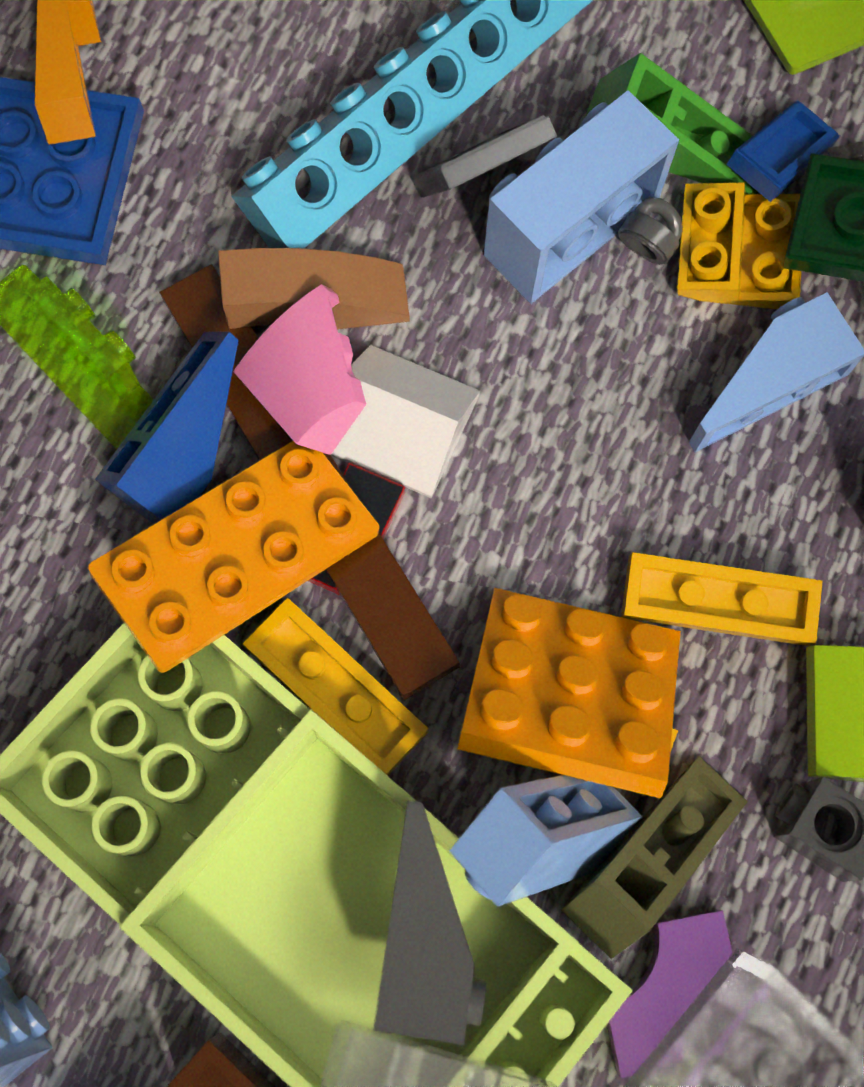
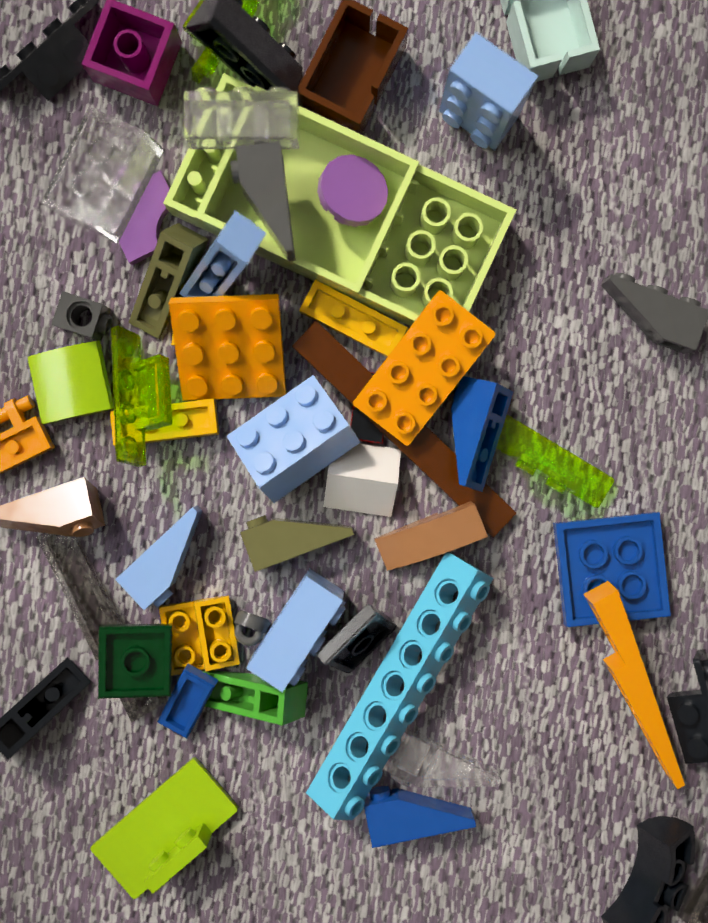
camera: 165 degrees right, 15 degrees up
bright pink slope [233,284,366,455] -> none
none -> clear neon green bracket [111,326,172,467]
none -> light blue brick [227,375,361,503]
none -> olive slope [240,515,354,572]
none -> medium lavender tile [317,154,388,227]

